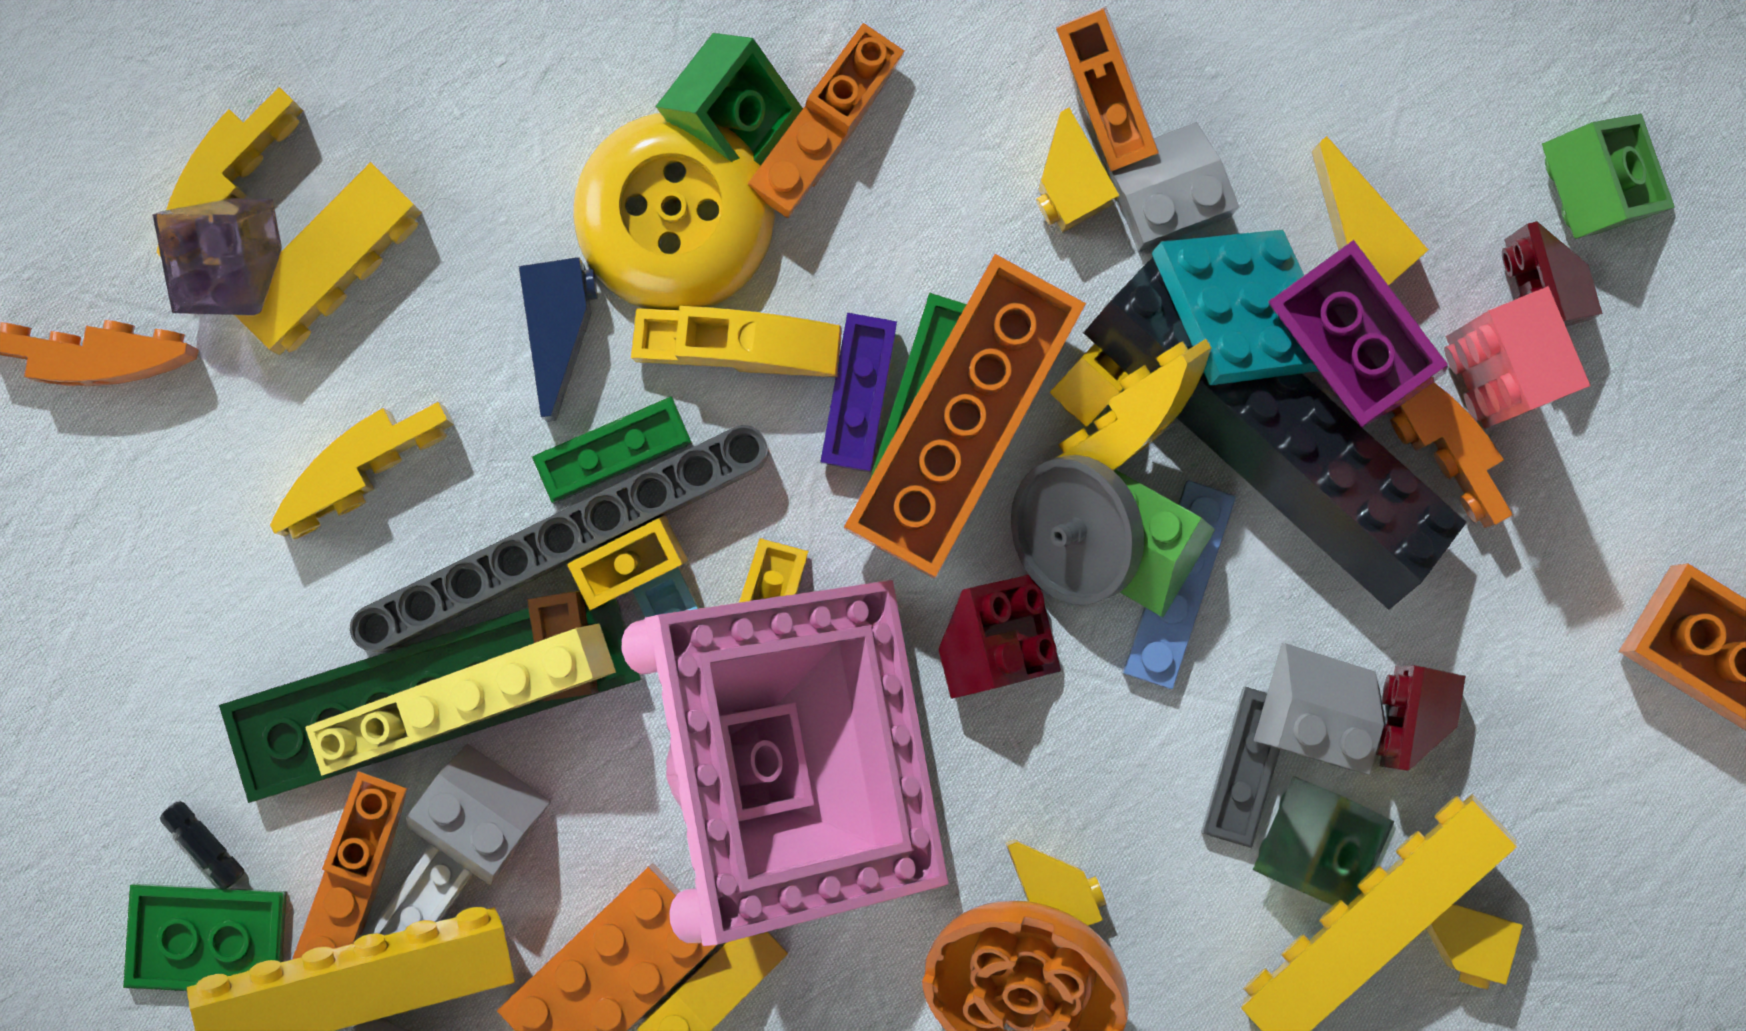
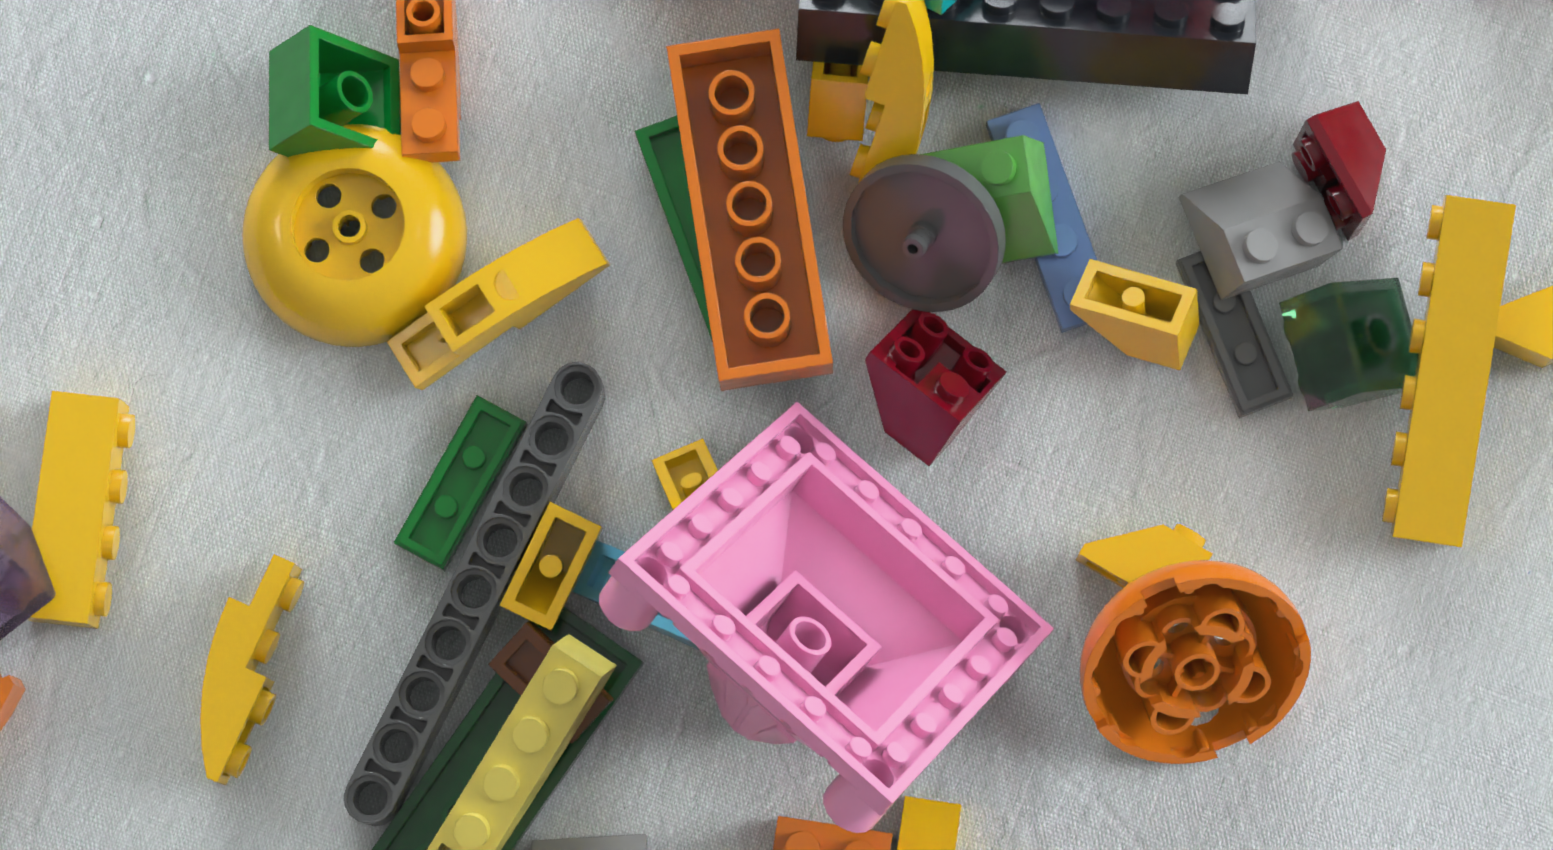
camera: 30 degrees left, 5 degrees down
dark blue slope [518,257,598,422] -> none
dark purple plate [820,312,897,472] -> none
none -> yellow slope [1070,259,1199,371]

